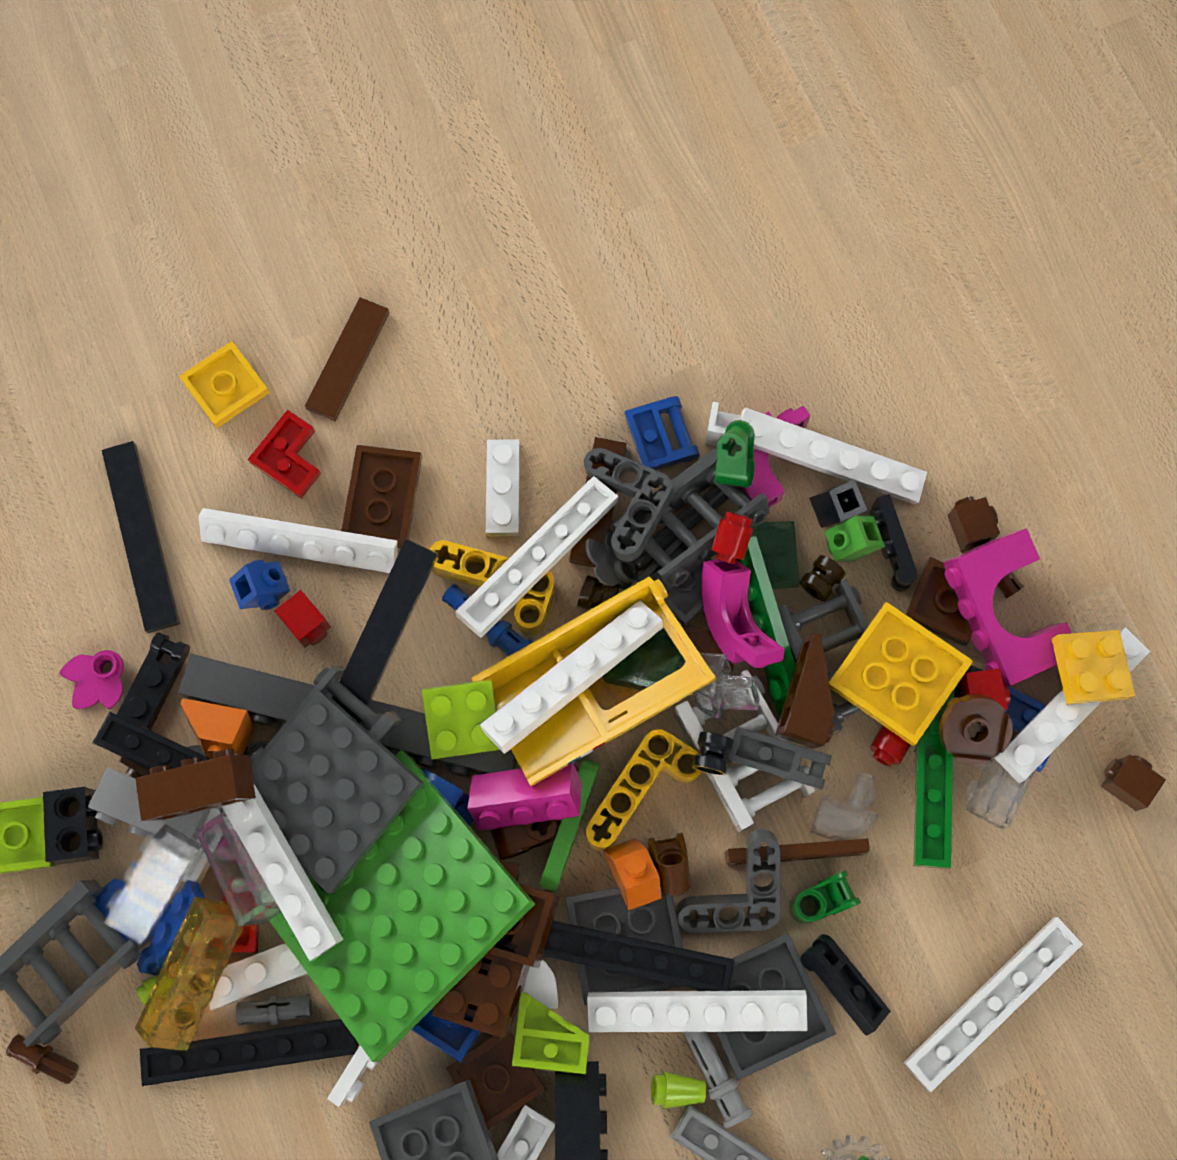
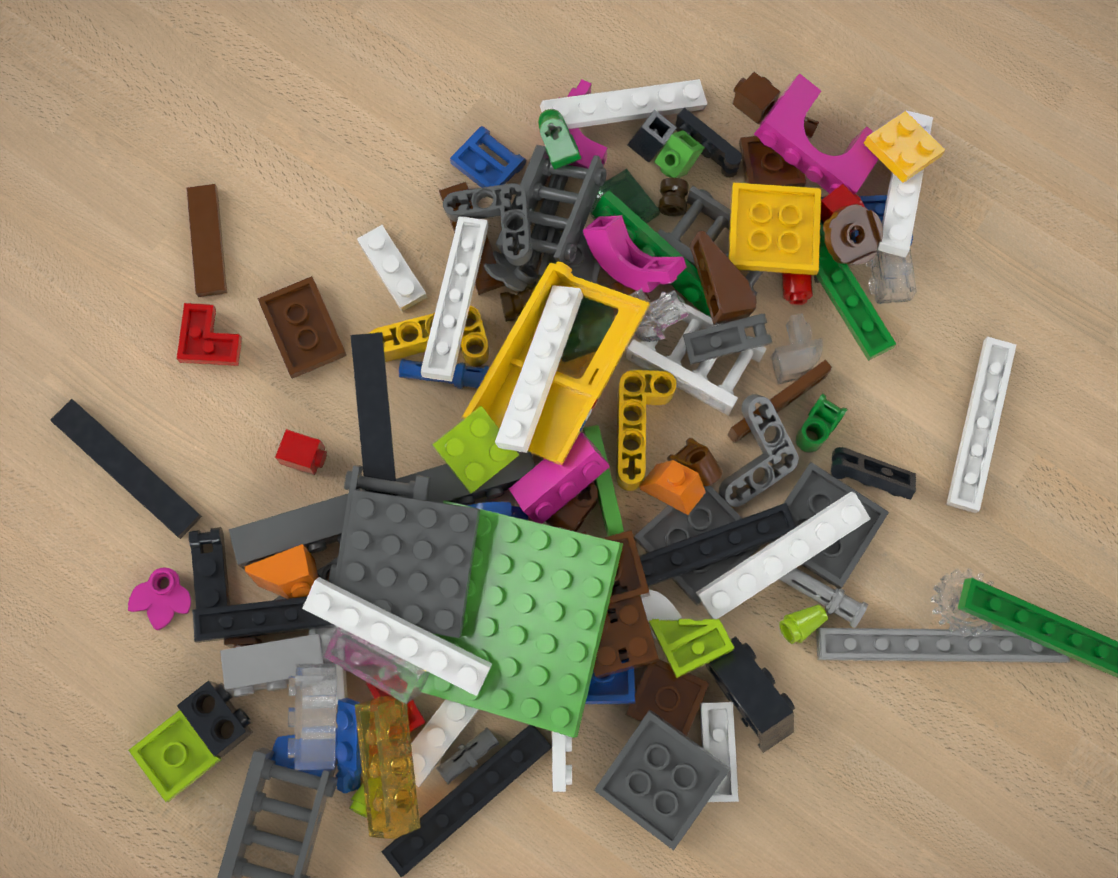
camera: 35 degrees left, 0 degrees up
reddish brown brick [135,749,256,821] -> none
yellow plate [179,341,270,429] -> none
white plate [198,508,397,573] -> none
blue brick [229,560,290,610] -> none
black wheel [692,732,733,775] -> none
white panel [705,401,741,446] -> none
red brick [711,511,753,564] -> none
reddish brown brick [1101,754,1166,811] -> none

